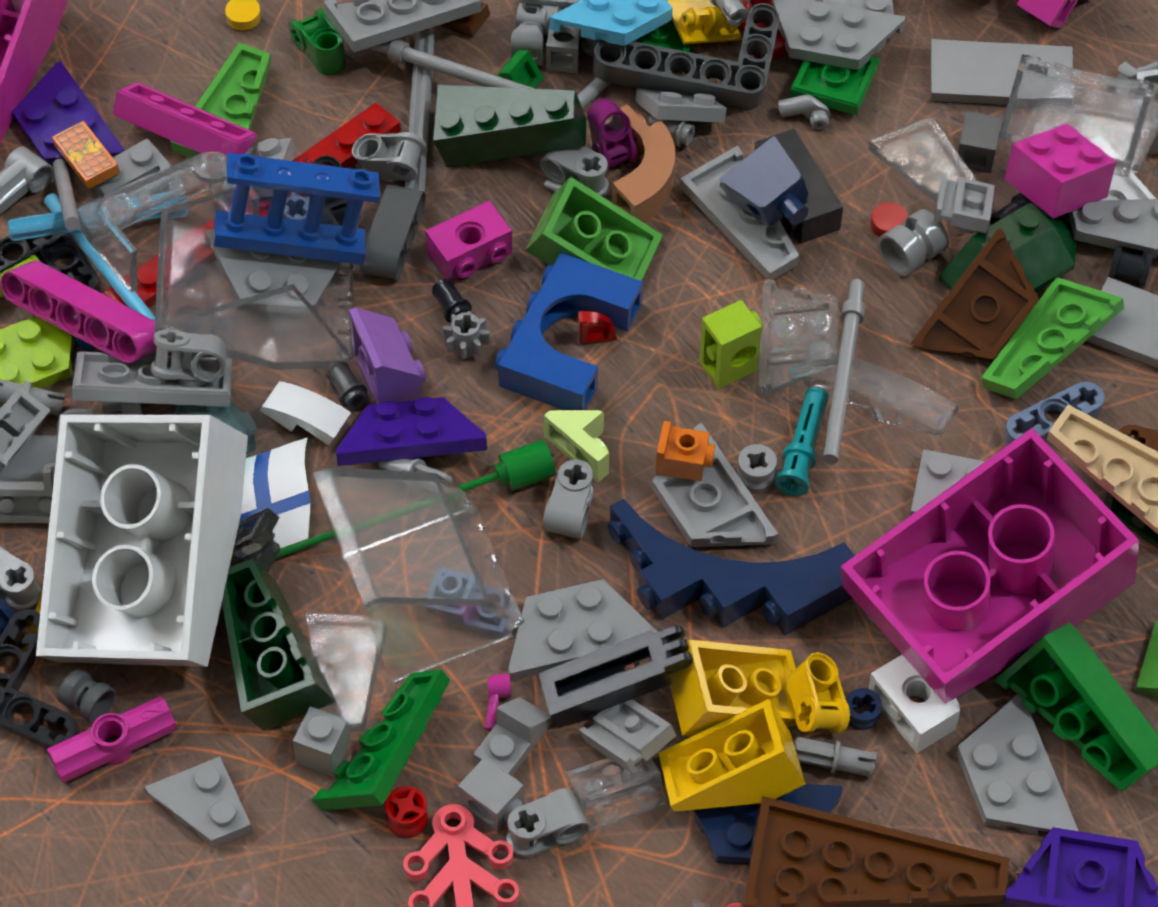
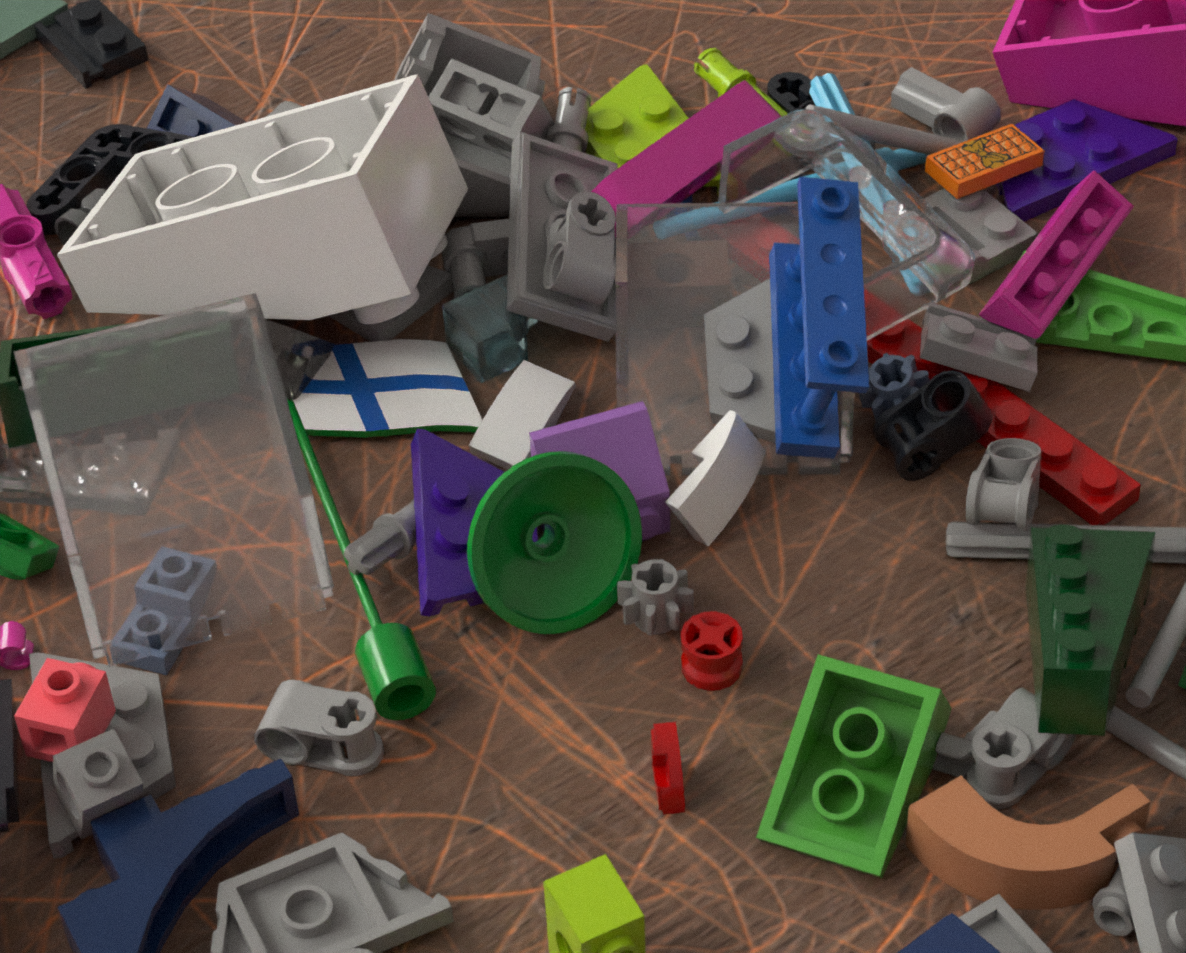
camera: 95 degrees right, 10 degrees down
dark grey beam [360,184,426,281] -> none
dark pink brick [425,200,513,281] -> none
black pin [432,278,472,323] -> none
blue arch [495,253,643,410] -> none
yellowish green slope [544,410,609,482] -> none
magenta piece [587,98,638,172] -> none
orange brick [655,420,716,482] -> none
none -> coral brick [14,658,116,762]
none -> light grey brick [53,728,143,839]
none -> green dish [467,451,642,634]
none -> white slope [665,410,766,547]
none -> red wheel [681,611,743,691]

